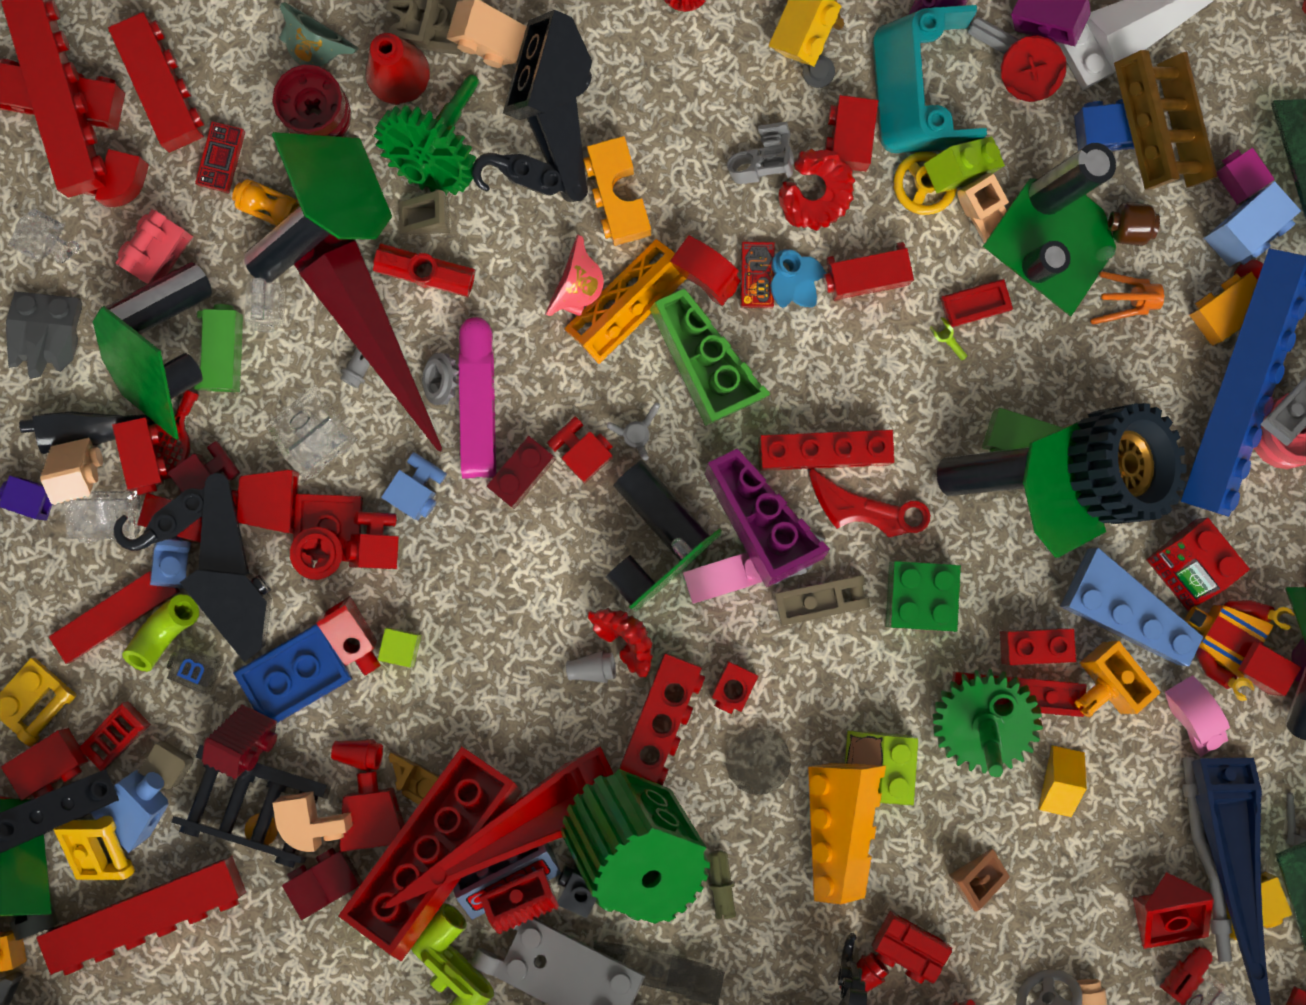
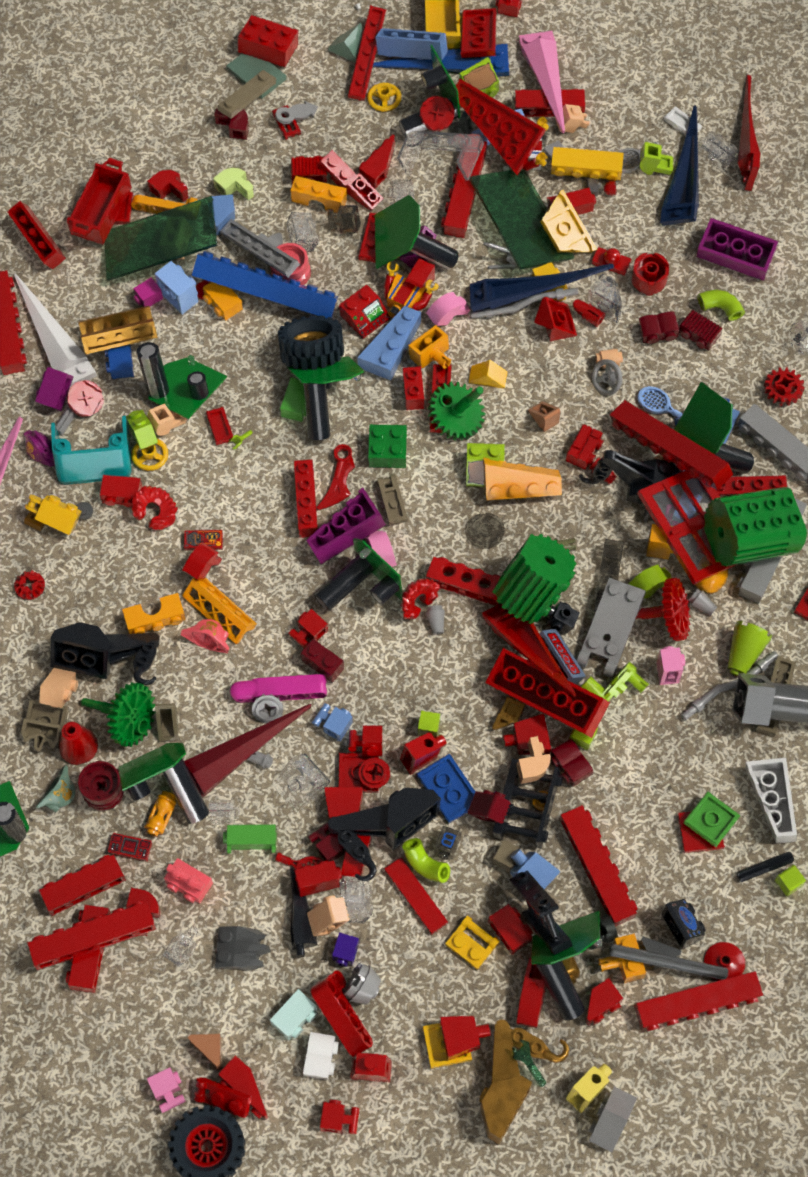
camera: 85 degrees left, 20 degrees down
yellow plate [53,816,135,880] -> none
red slope [79,701,151,771] -> none
piece [93,262,212,440] -> none
medium blue bracket [150,536,191,588] -> none
red cone [331,739,383,772] -> none
red piece [373,243,476,297] -> none
red brick [479,868,559,934] -> none
light grey plant [607,402,660,461] -> none
bright green wedge [650,288,771,427] -> none
red brick [710,661,759,714] -> none
light grey piece [727,121,794,184] -> none
dark azure plate [770,249,826,308] -> none
red brick [823,242,914,301] -> none
orange plant [1090,271,1165,325] -> none
reddish brown head [1108,201,1160,246] -> none

